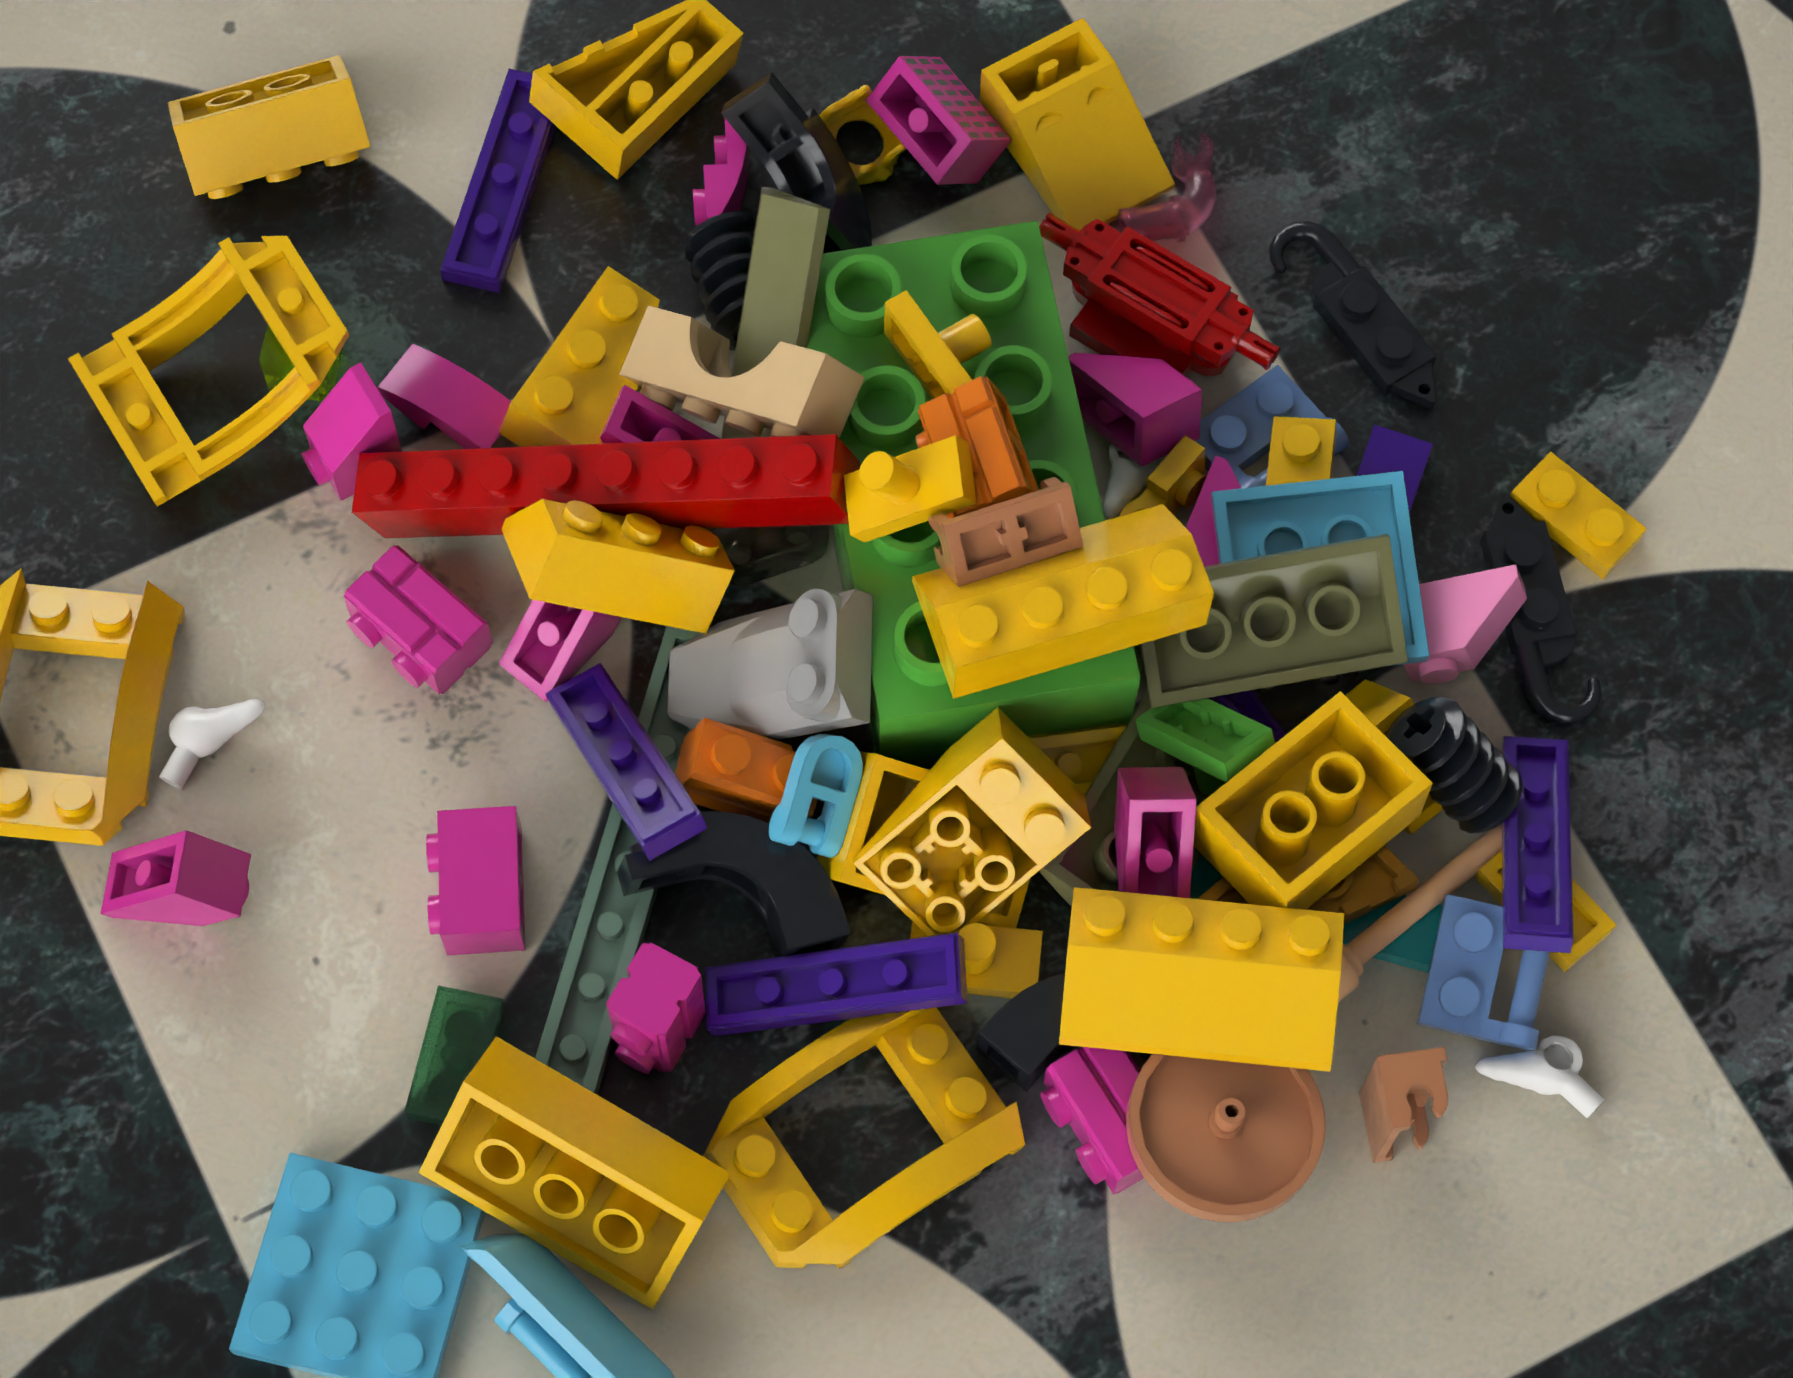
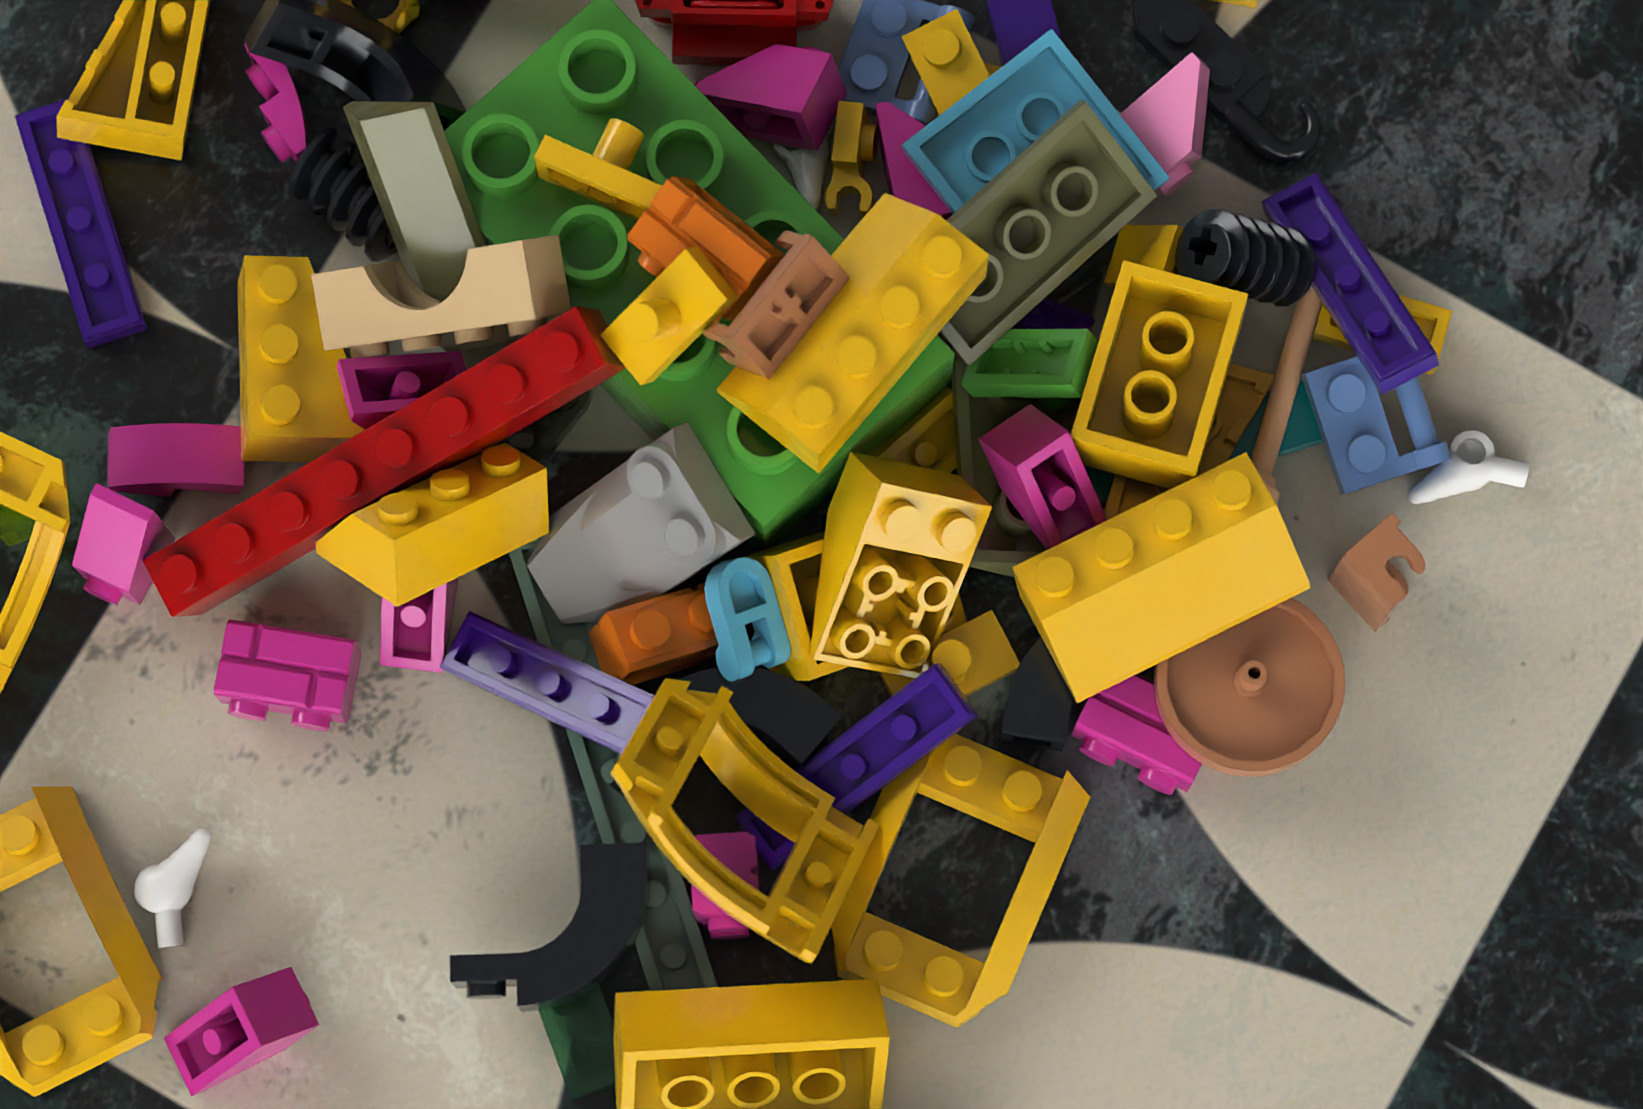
camera: 30 degrees left, 10 degrees up
dark pink brick [426,806,526,956] -> none
none -> black arch [450,842,650,1012]
none -> yellow wedge [610,679,880,963]

